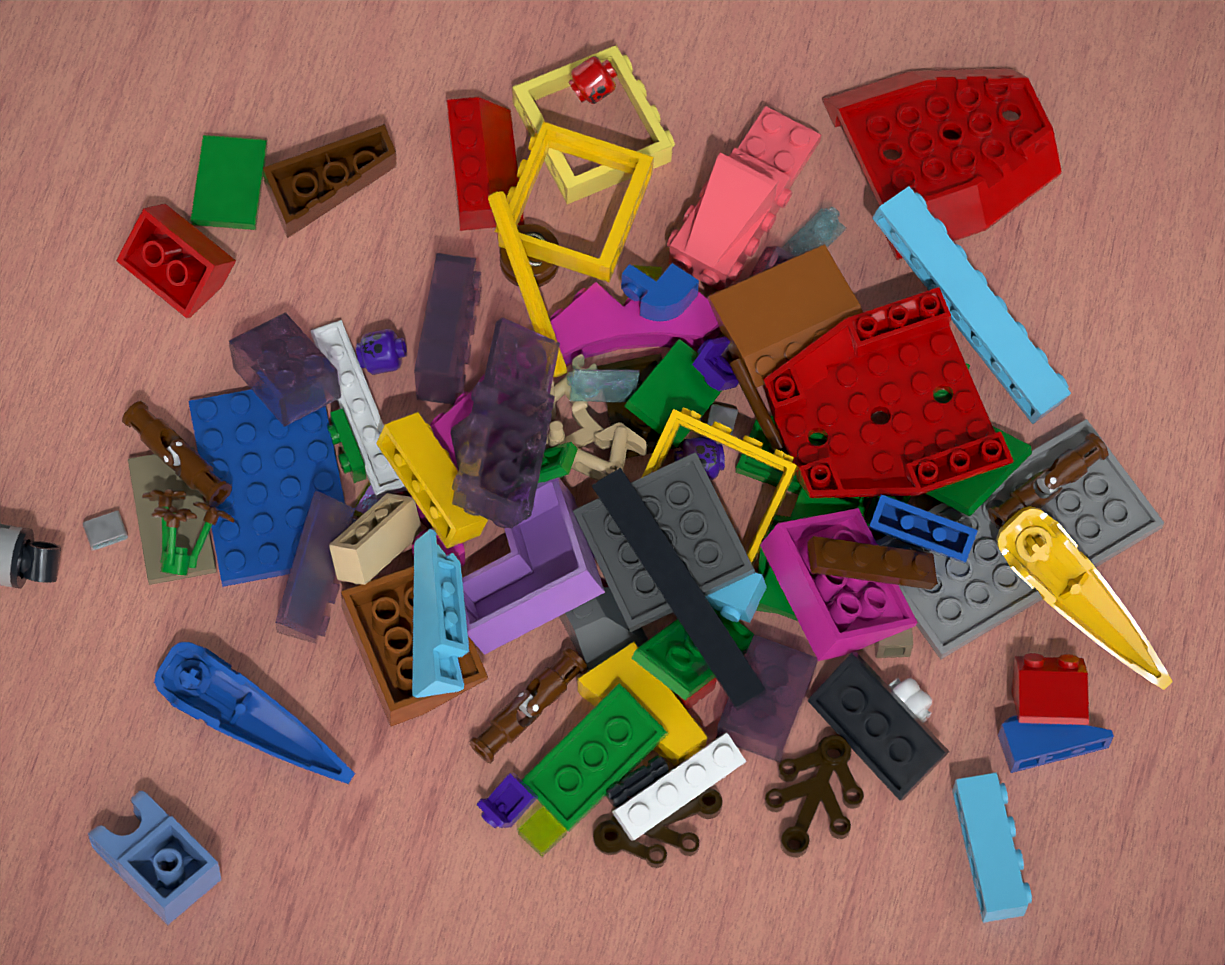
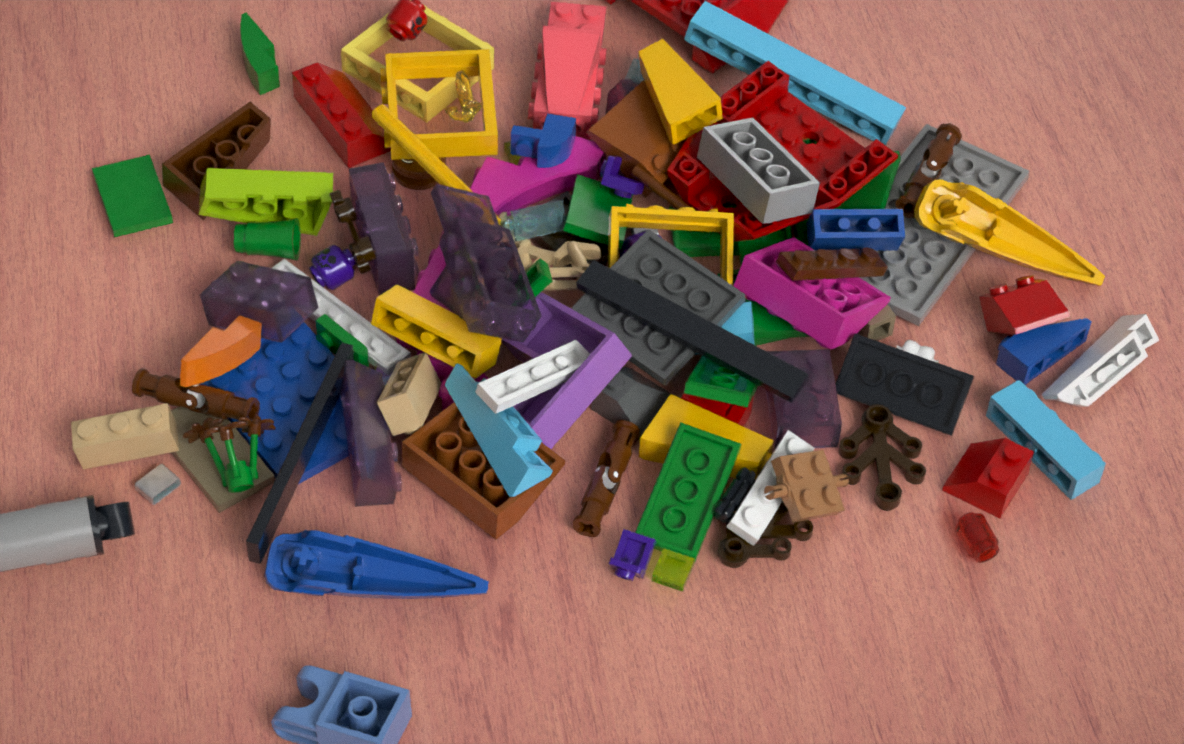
camera: 25 degrees left, 15 degrees down
red slope [116,203,236,319] -> none
none -> tan brick [71,403,179,469]
none -> orange slope [180,315,262,388]
none -> lime wedge [199,168,333,236]
none -> green plant [233,218,301,261]
none -> green slope [240,12,280,95]
none -> black tile [246,342,354,564]
none -> dark brown plant [329,190,376,274]
none -> clear yellow piece [445,70,482,123]
none -> white plate [475,340,590,414]
none -> yellow slope [638,39,723,145]
none -> light grey brick [697,117,820,224]
none -> medium nougat plate [764,450,849,523]
none -> red slope [942,438,1034,519]
none -> clear red brick [955,512,1000,563]
none -> white wedge [1042,314,1159,407]

